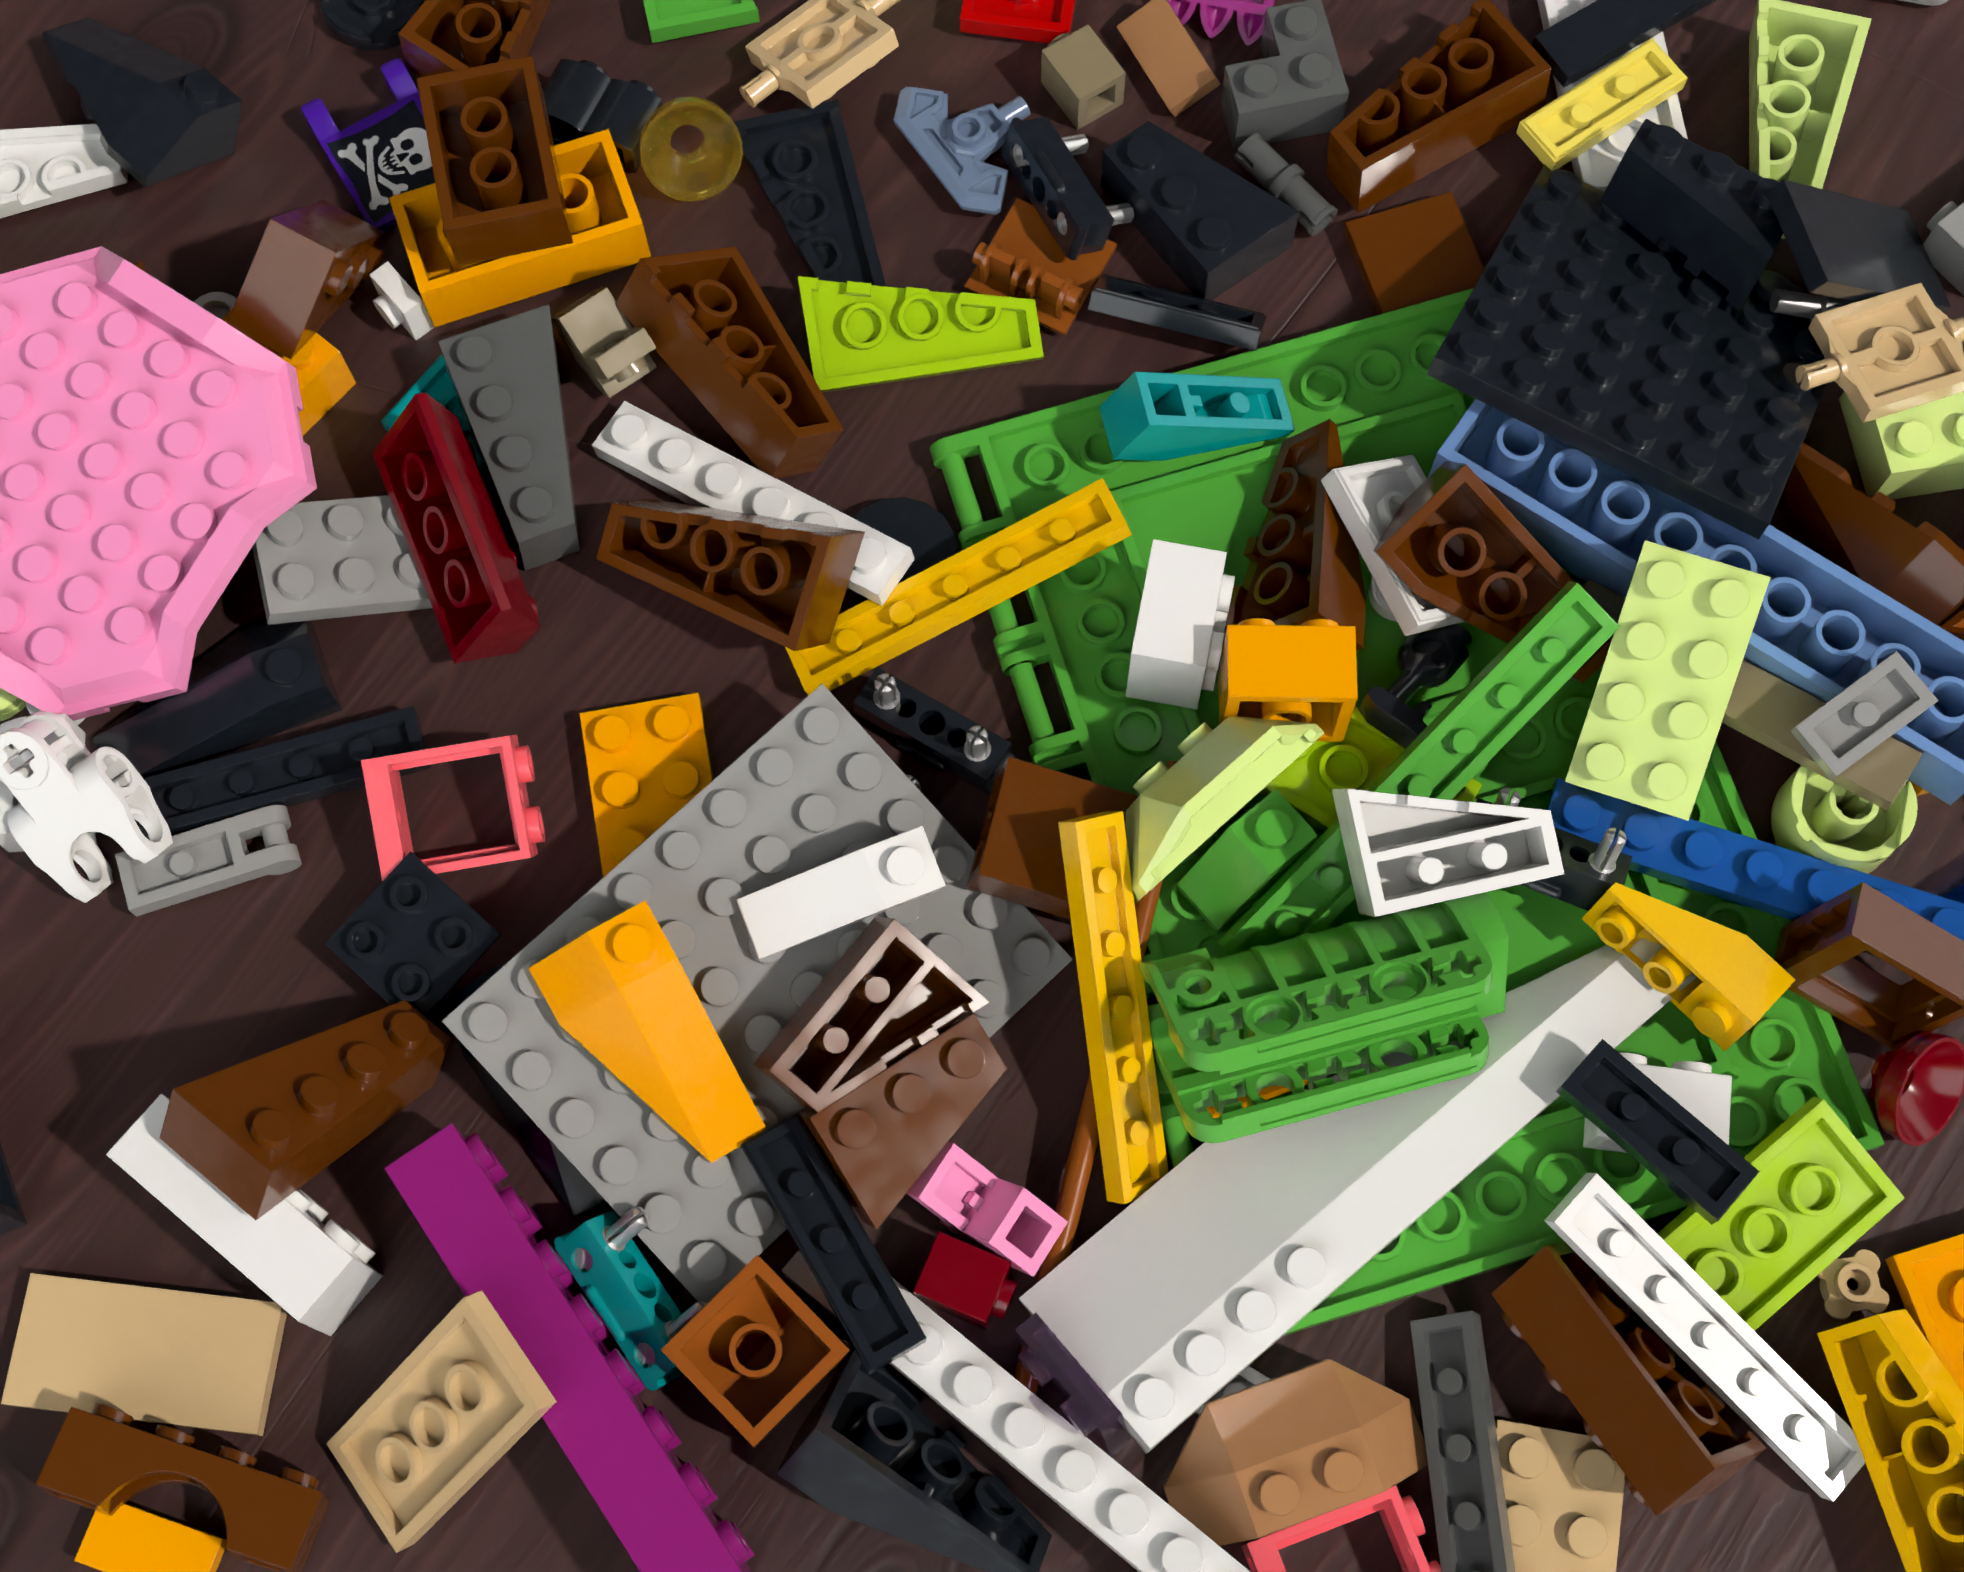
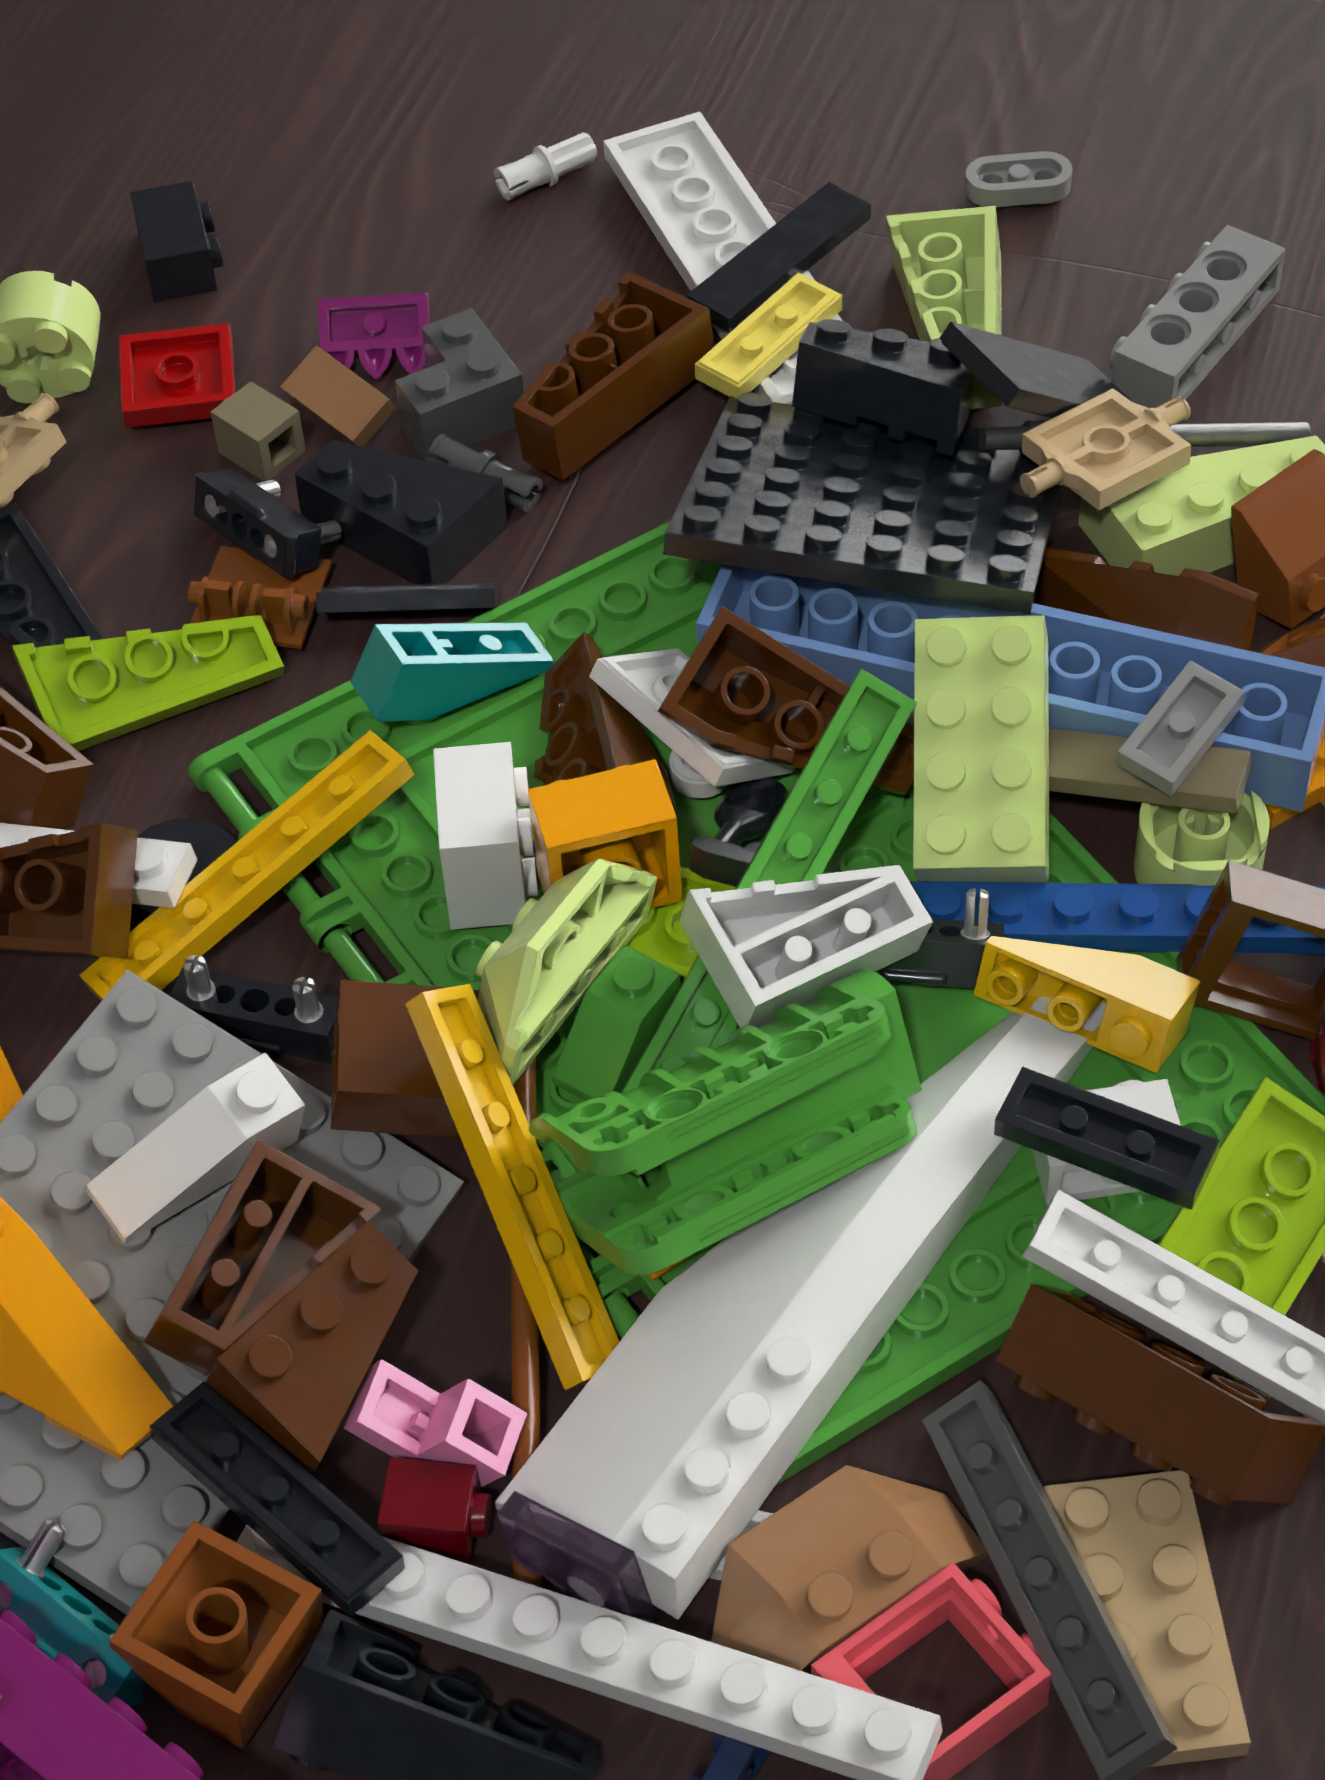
camera: 15 degrees left, 20 degrees down
sand blue piece [894,87,1030,215] -> none
reddish brown tile [1343,191,1485,315] -> none

